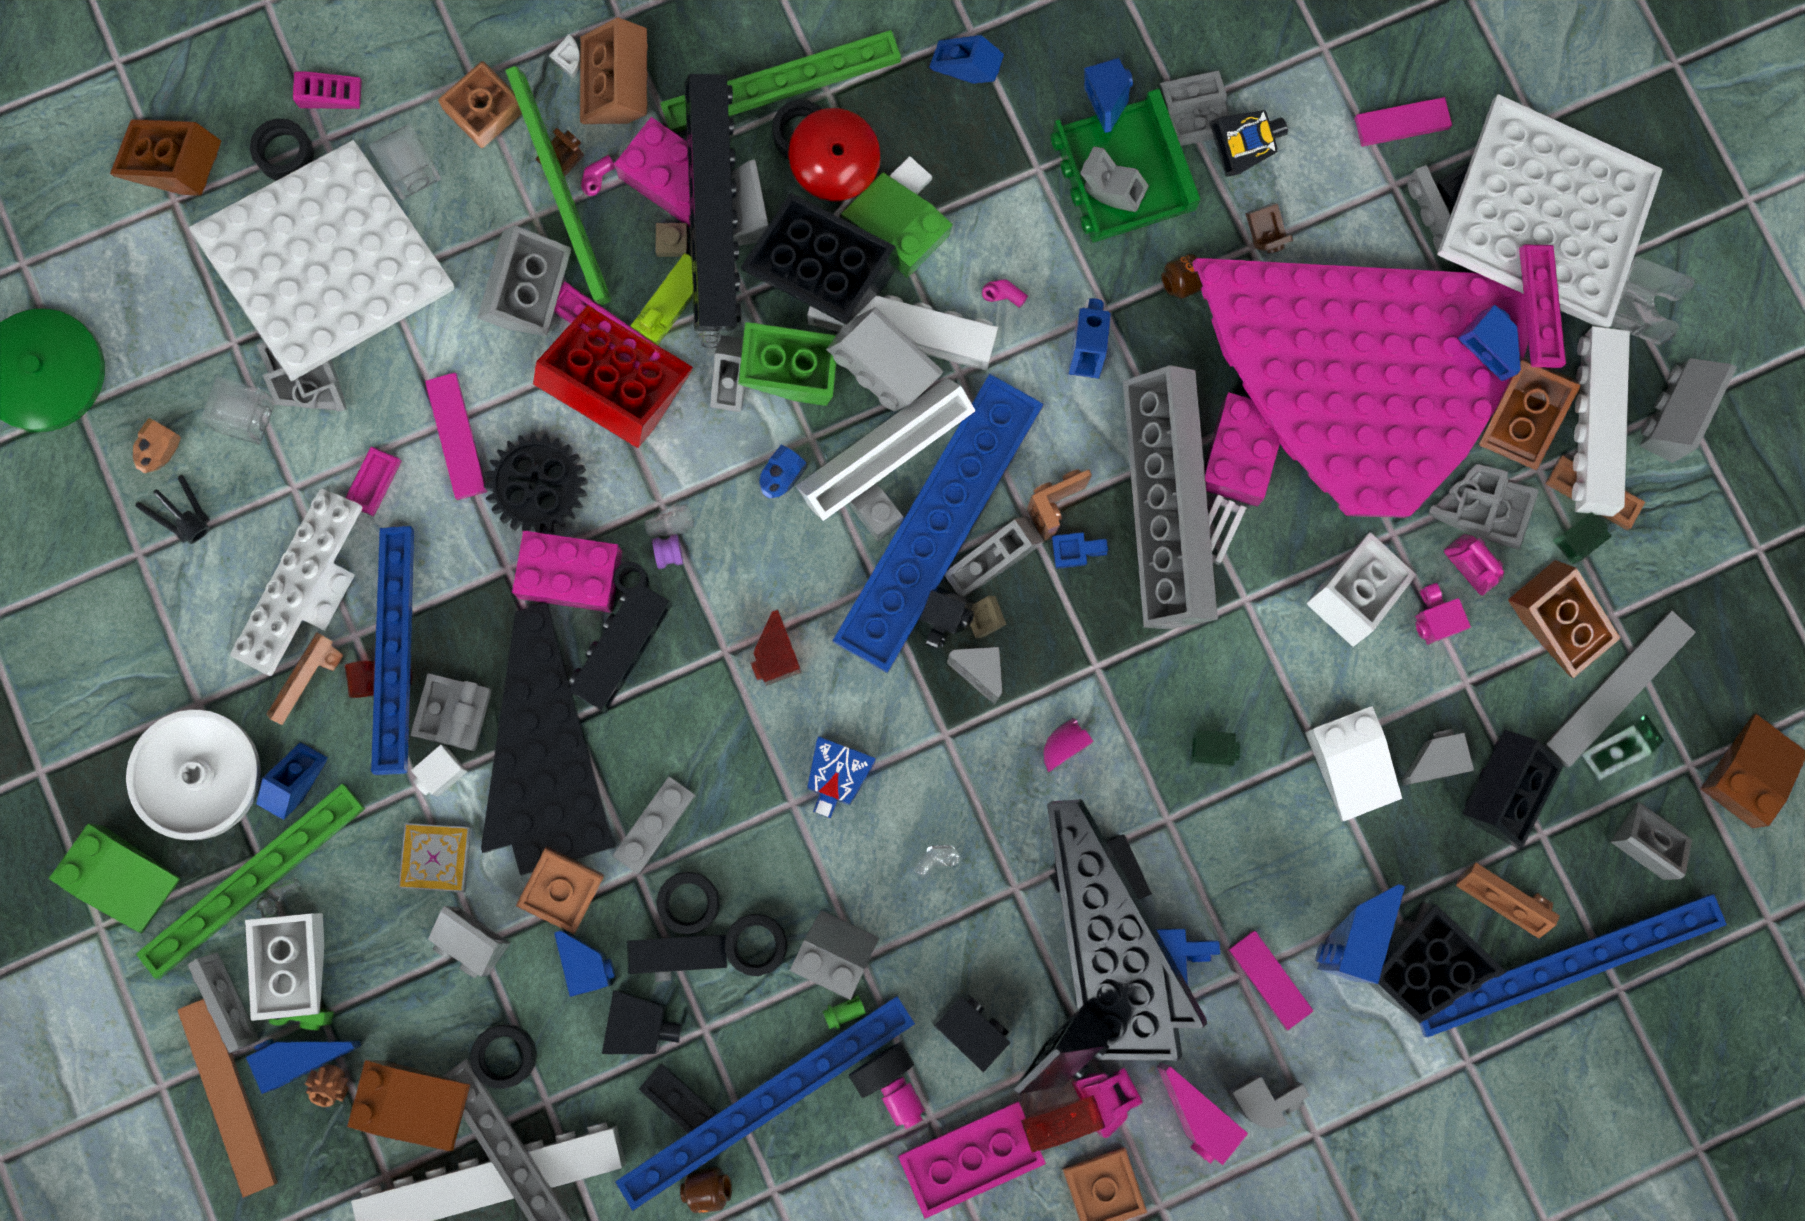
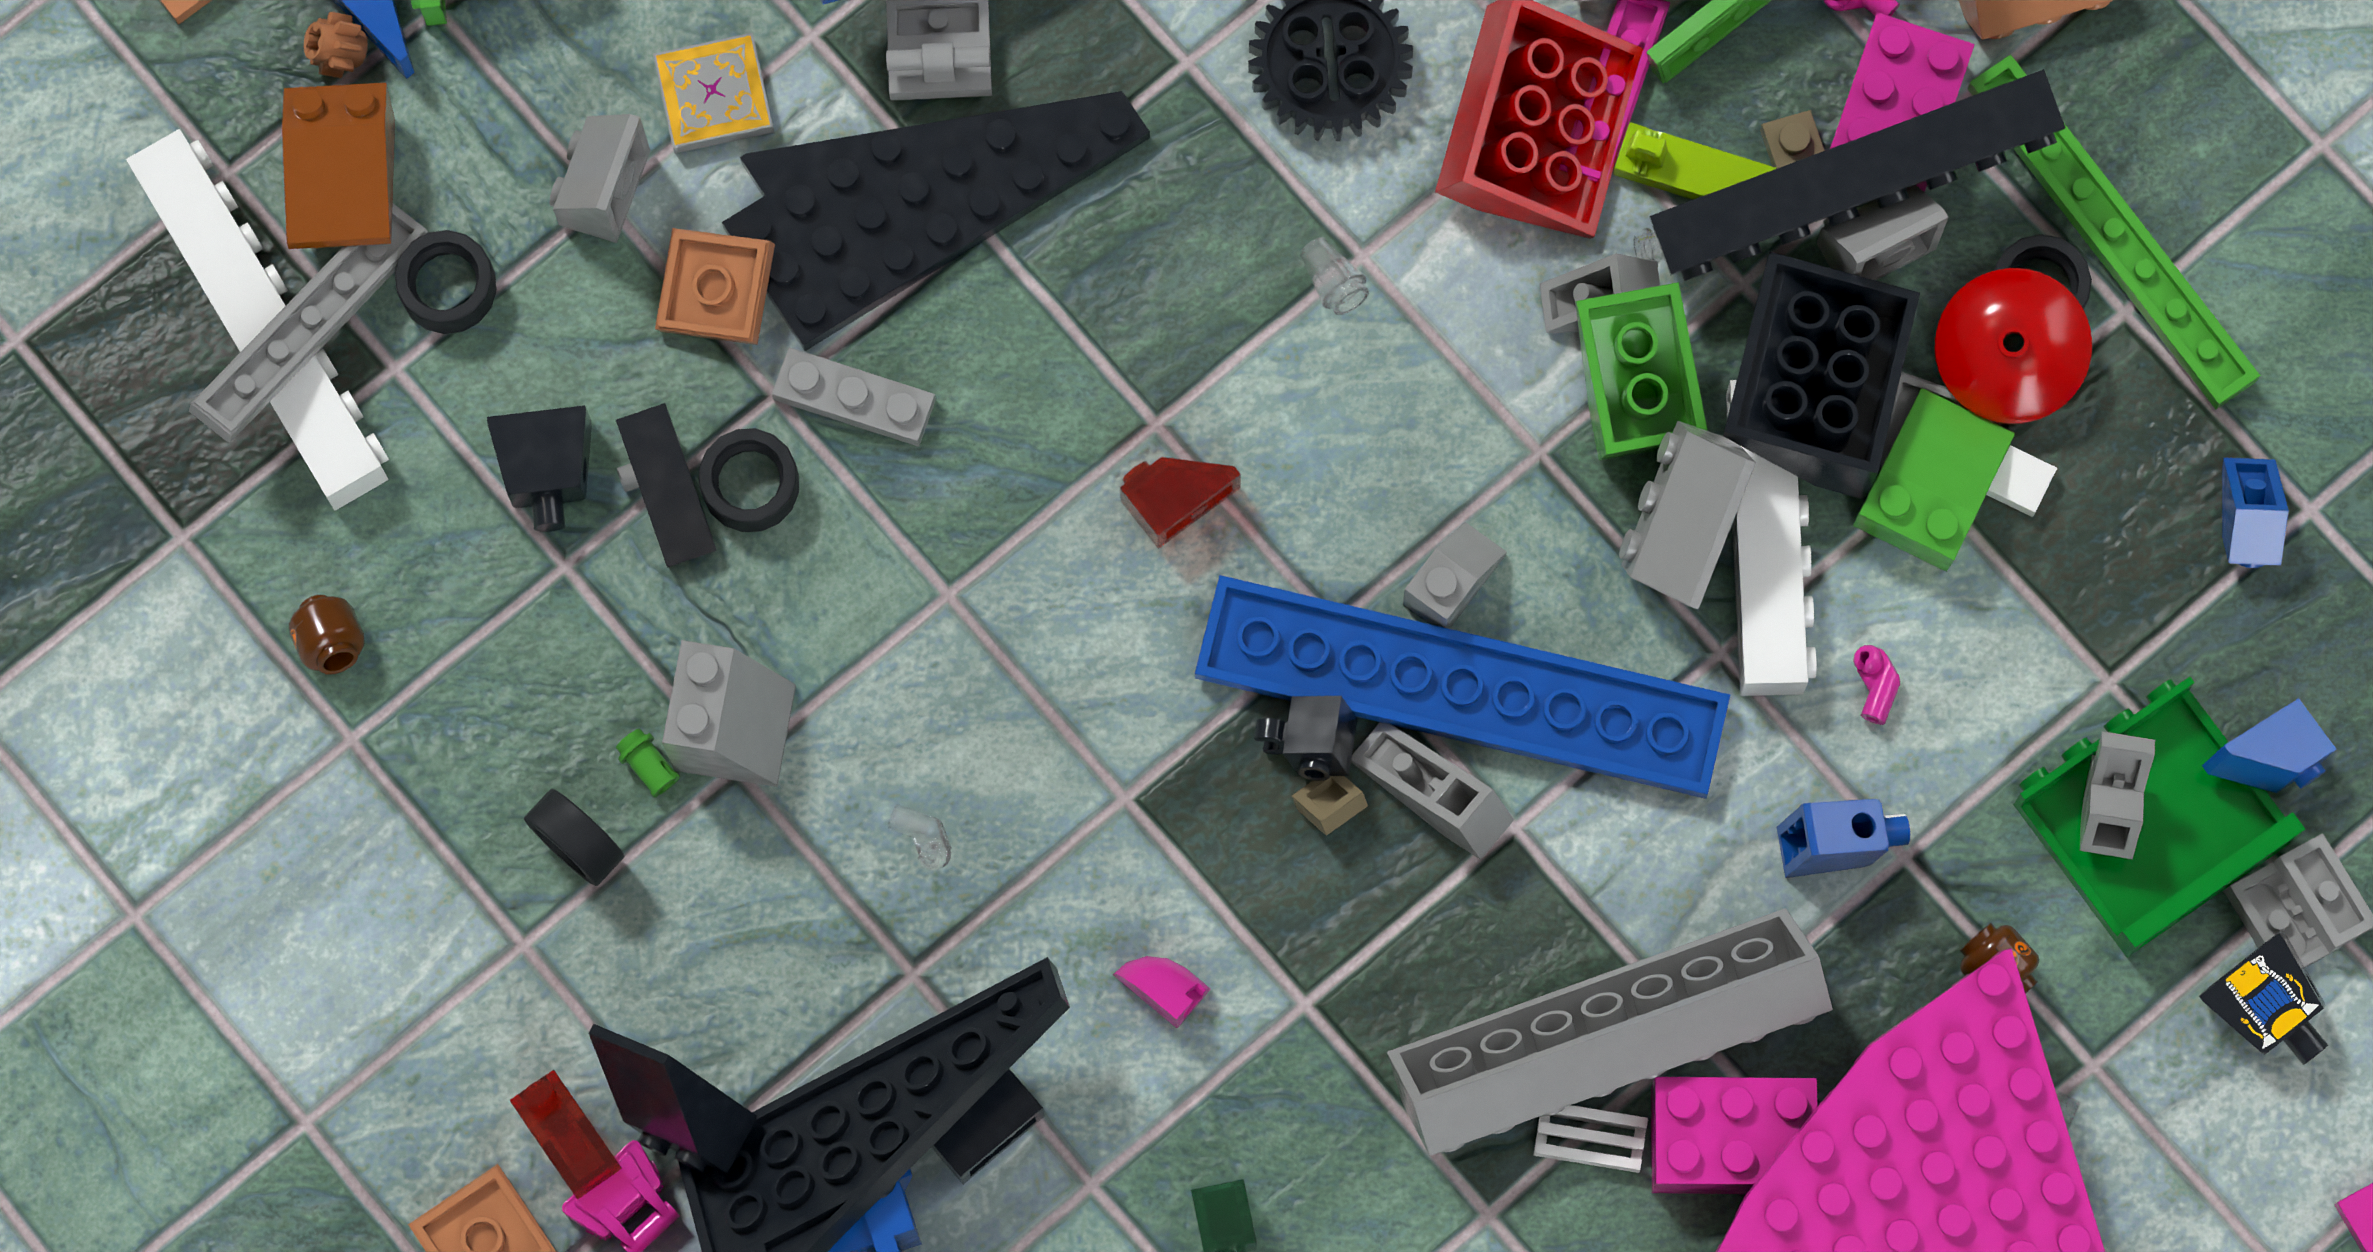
camera: 80 degrees right, 5 degrees down
white brick [411,745,468,797] -> none
dark pink brick [512,531,623,613] -> none
blue slope [554,931,616,997] -> none
black hinge [568,562,672,714] -> none
blue plate [615,996,915,1211] -> none
black plate [639,1063,718,1133] -> none
medium lavender wheel [652,534,684,569] -> none
black tyre [725,914,788,976] -> none
blue rock [759,444,807,499] -> none
white brick [796,378,975,521] -> none
blue torso [807,736,876,818] -> none
dark pink brick [880,1076,925,1129] -> none
dark pink plate [898,1101,1046,1219] -> none
black brick [933,994,1011,1073] -> none
light grey slope [947,647,1002,705] -> none
nougat bracket [1027,469,1092,541] -> none
blue plate [1052,532,1108,569] -> none
reddish brown bracket [1245,203,1293,253] -> none

